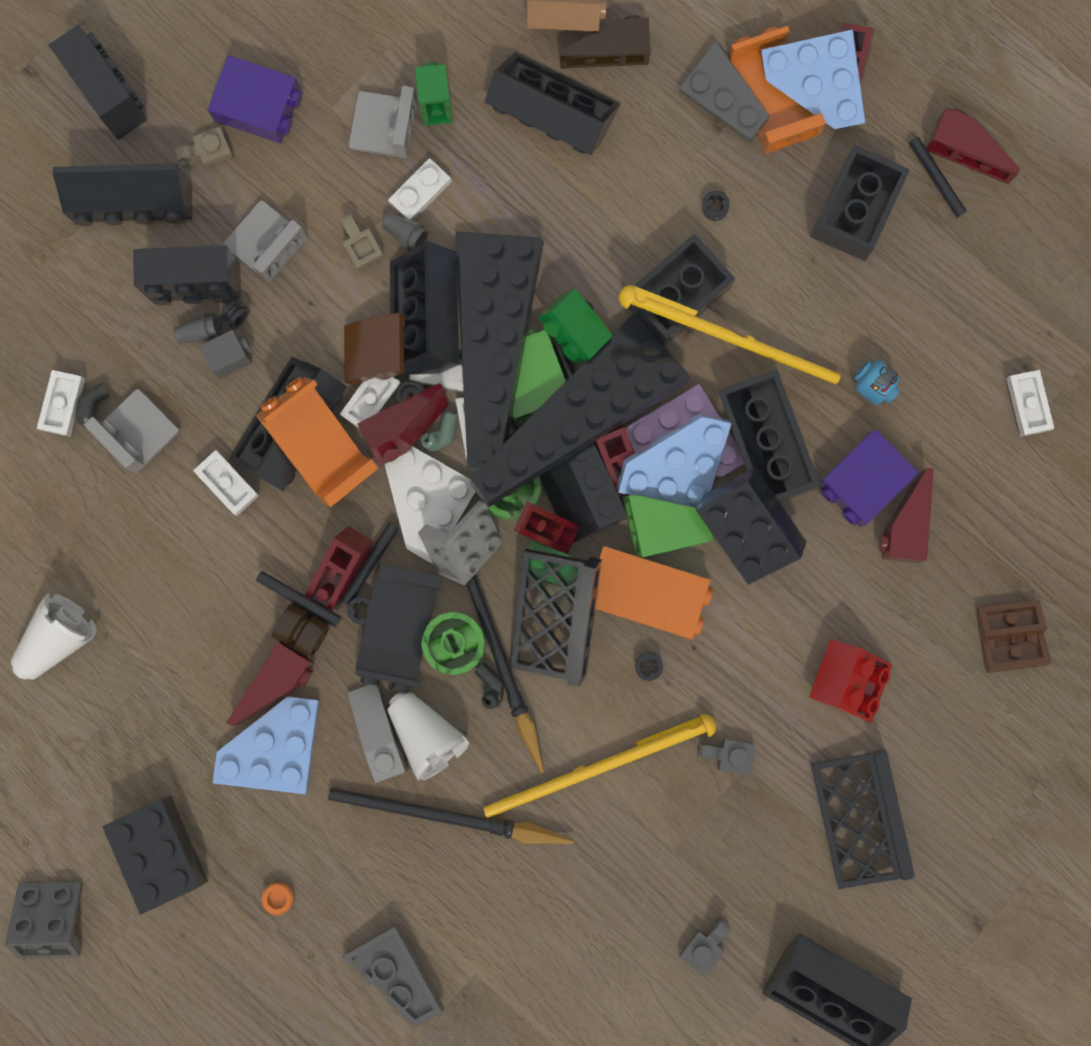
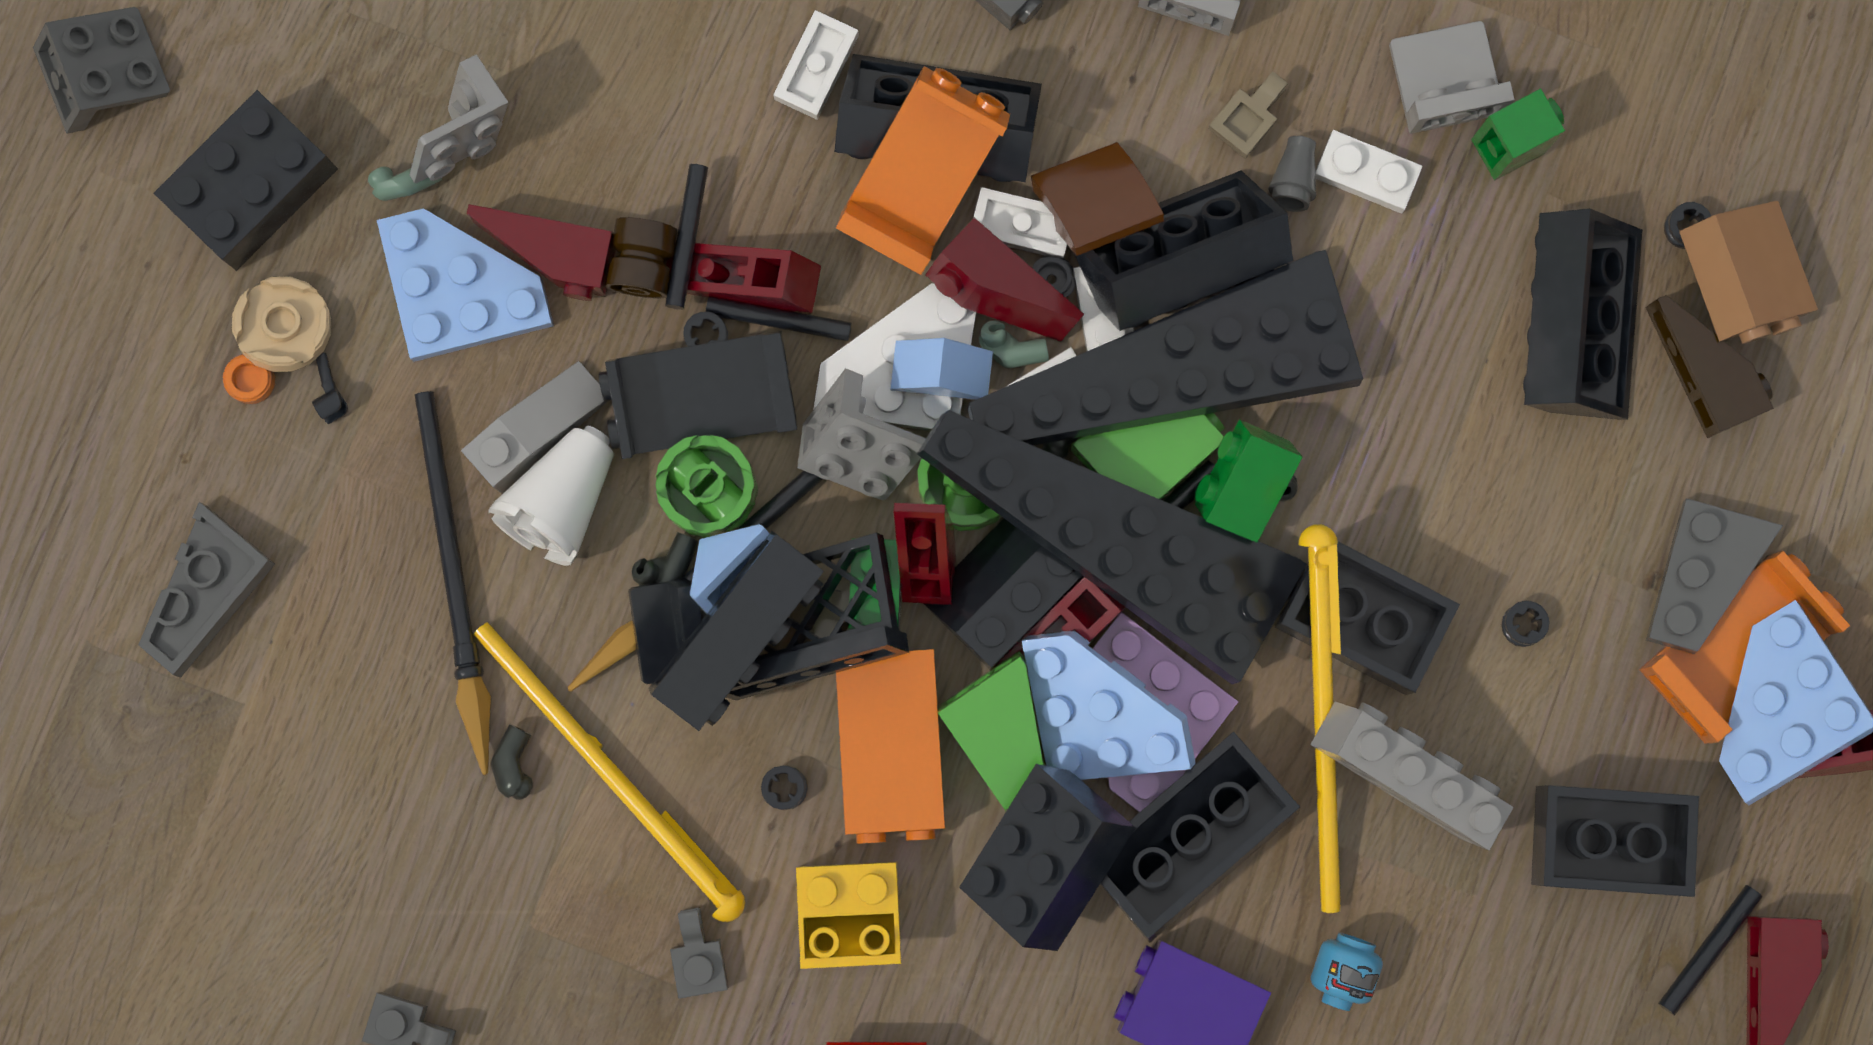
camera: 70 degrees right, 0 degrees up
none -> tan tile [232,276,331,372]
none -> black hand [312,353,348,424]
none -> sand green arm [368,166,442,201]
none -> light grey bracket [409,54,508,184]
none -> pearl dark grey arm [491,724,533,800]
none -> black panel [628,578,702,684]
none -> black brick [649,531,824,731]
none -> light blue slope [690,524,770,614]
none -> yellow slope [796,861,901,969]
none -> light blue slope [890,338,993,400]
none -> light grey brick [1310,701,1514,850]
none -> black bush [1664,202,1711,249]

